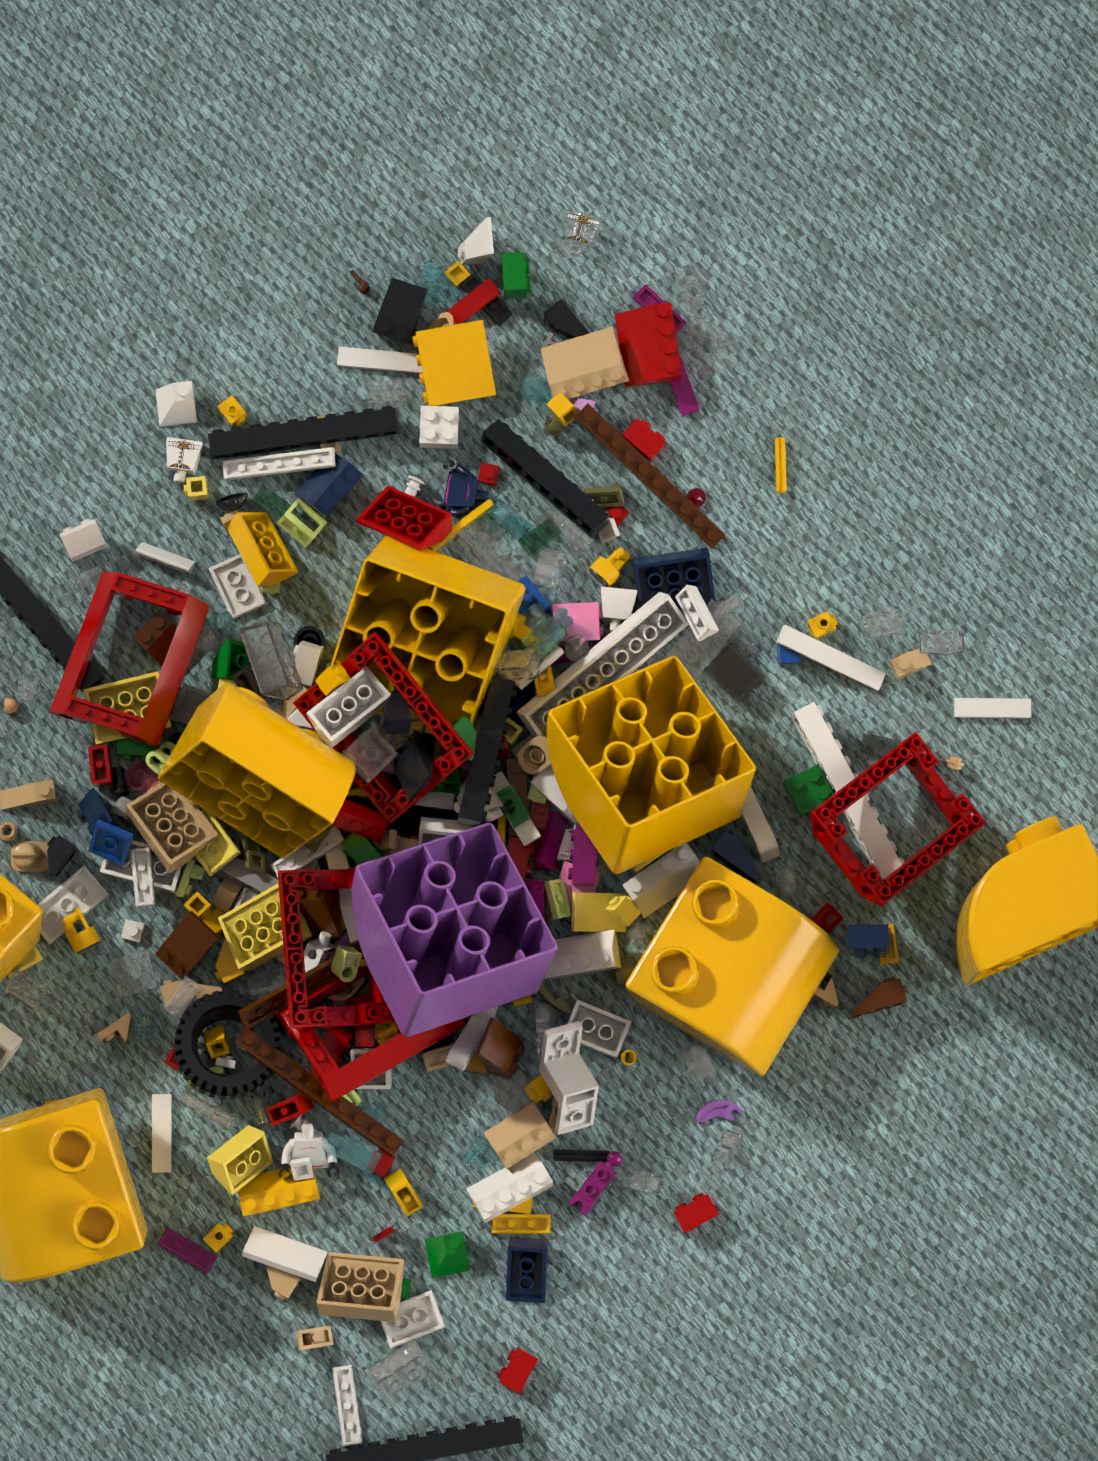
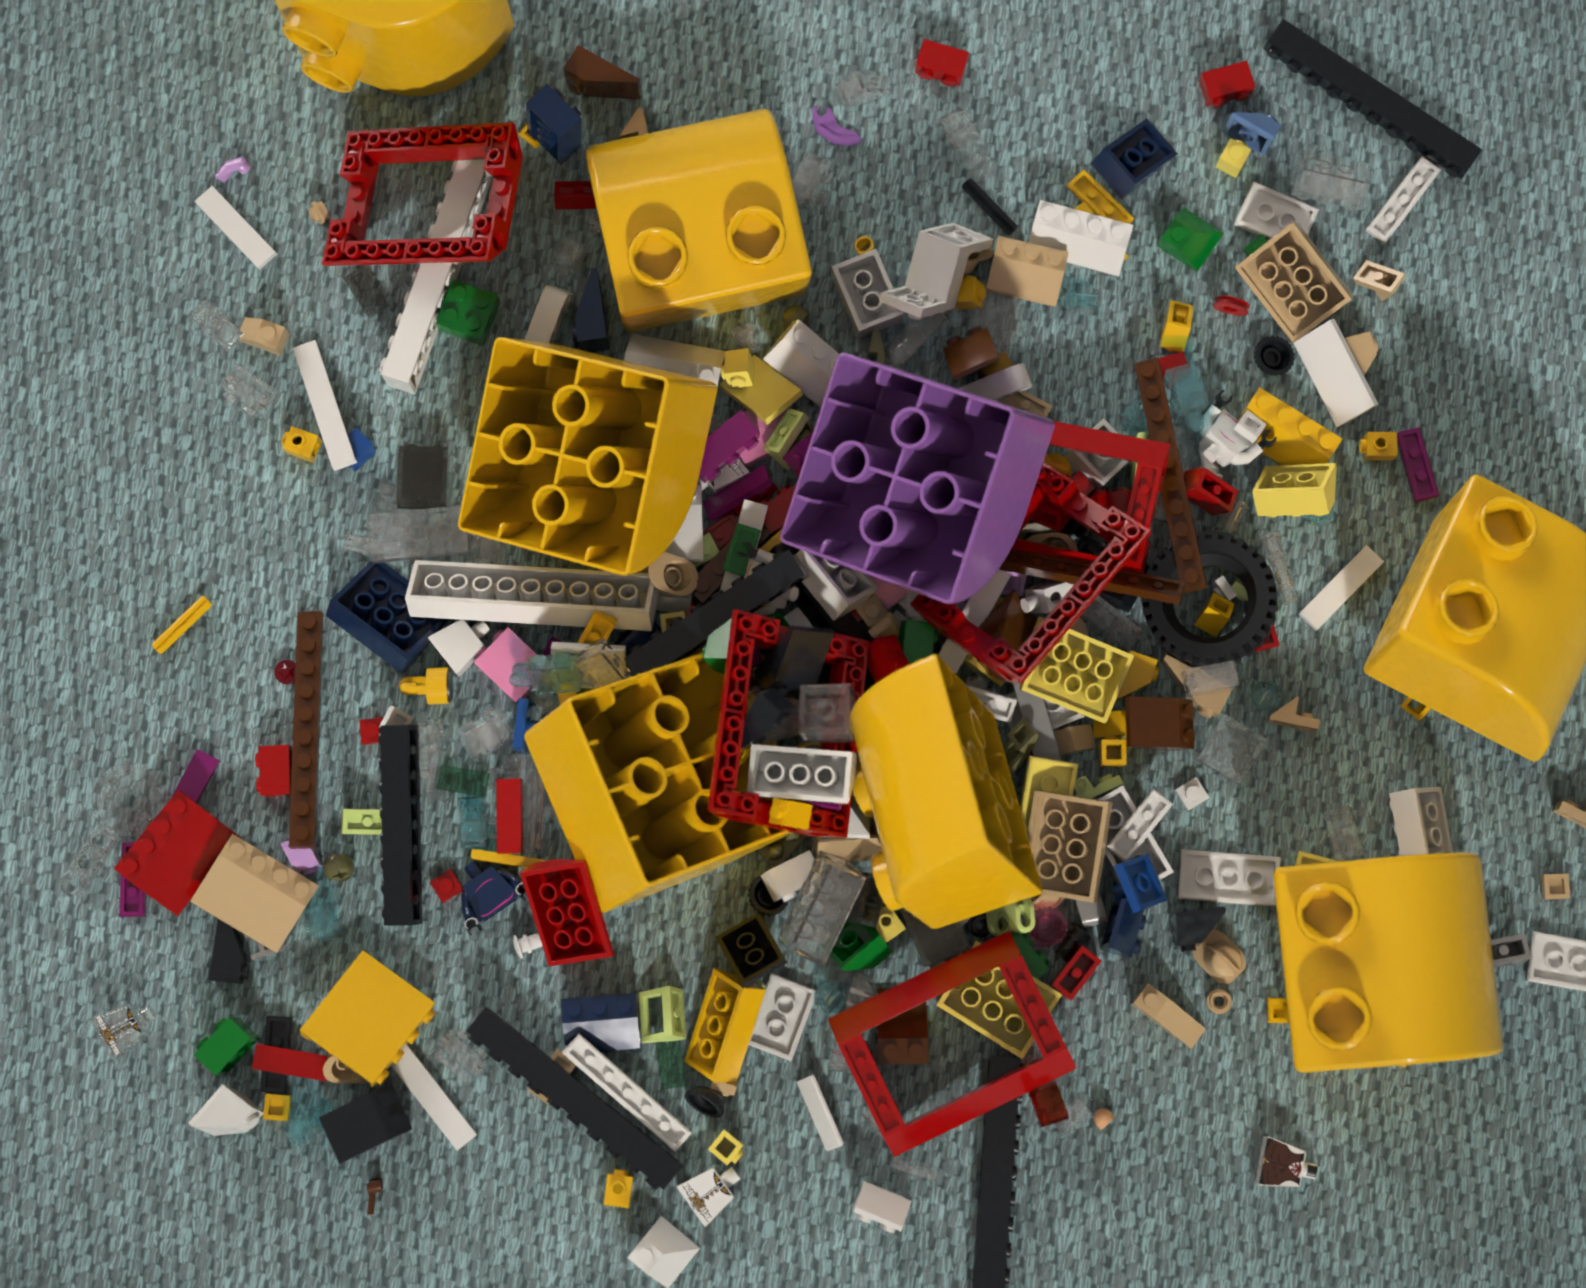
camera: 135 degrees left, 0 degrees up
yellow piece [62,907,101,954] -> none
yellowish green piece [331,945,367,982] -> none
white brick [419,406,459,449] -> none
yellow brick [546,392,578,427] -> none
clear head [564,635,589,662] -> none
magenta plate [569,1151,622,1216] -> none
olive tile [583,482,625,507] -> none
white slope [675,585,719,641] -> none
none -> lavender arm [215,157,251,183]
none -> yellowish green hinge [341,809,382,835]
none -> red tile [496,778,523,854]
none -> black slope [715,912,787,988]
none -> clear red panel [1028,1082,1069,1128]
none -> light yellow brick [1215,138,1252,178]
none -> medium blue slope [1223,112,1282,156]
none -> black hat [1254,336,1295,376]

